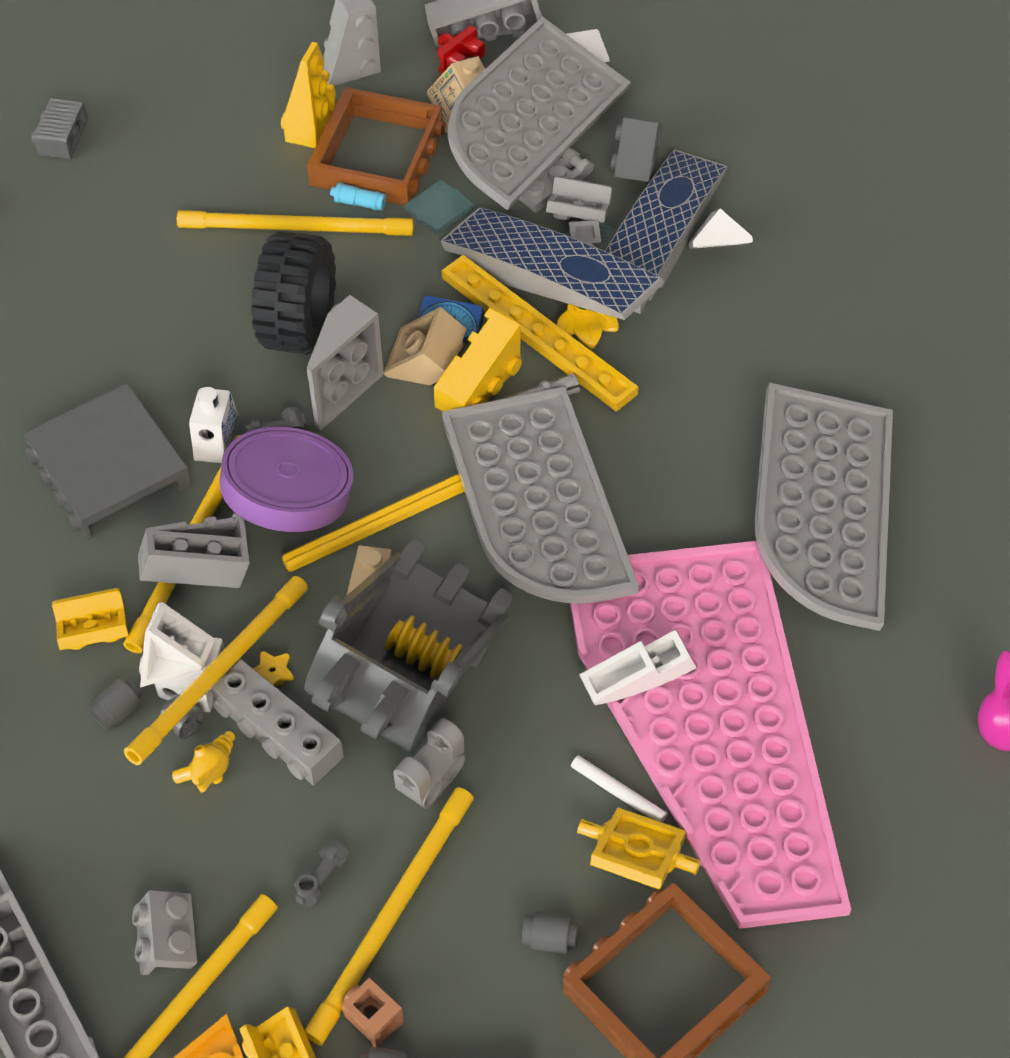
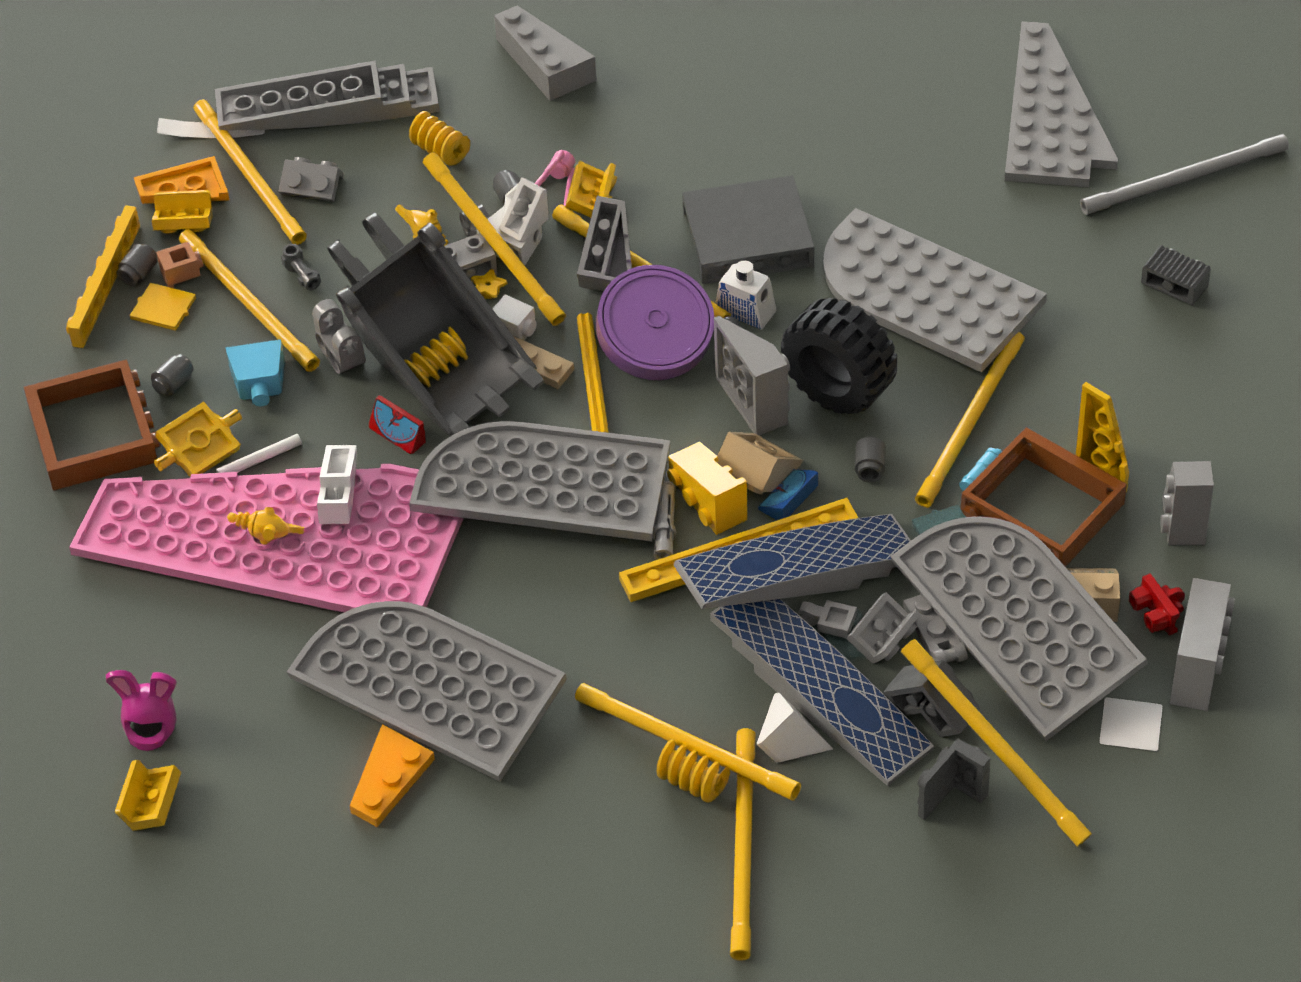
camera: 115 degrees right, 5 degrees down
none -> yellow piece [130,283,196,331]
none -> medium azure torso [226,340,285,407]
none -> yellow piece [227,507,304,545]
none -> light orange wing [350,724,435,827]
none -> slope [369,395,426,454]
none -> yellow piece [409,111,471,166]
none -> white brick [493,294,537,340]
none -> bright pink plant [535,150,575,209]
none -> yellow piece [575,683,801,801]
none -> yellow piece [656,739,730,803]
none -> yellow piece [730,728,756,961]
none -> light grey plate [823,208,1047,372]
none -> dark grey brick [855,436,886,482]
none -> yellow piece [901,639,1092,847]
none -> dark grey bracket [917,738,991,820]

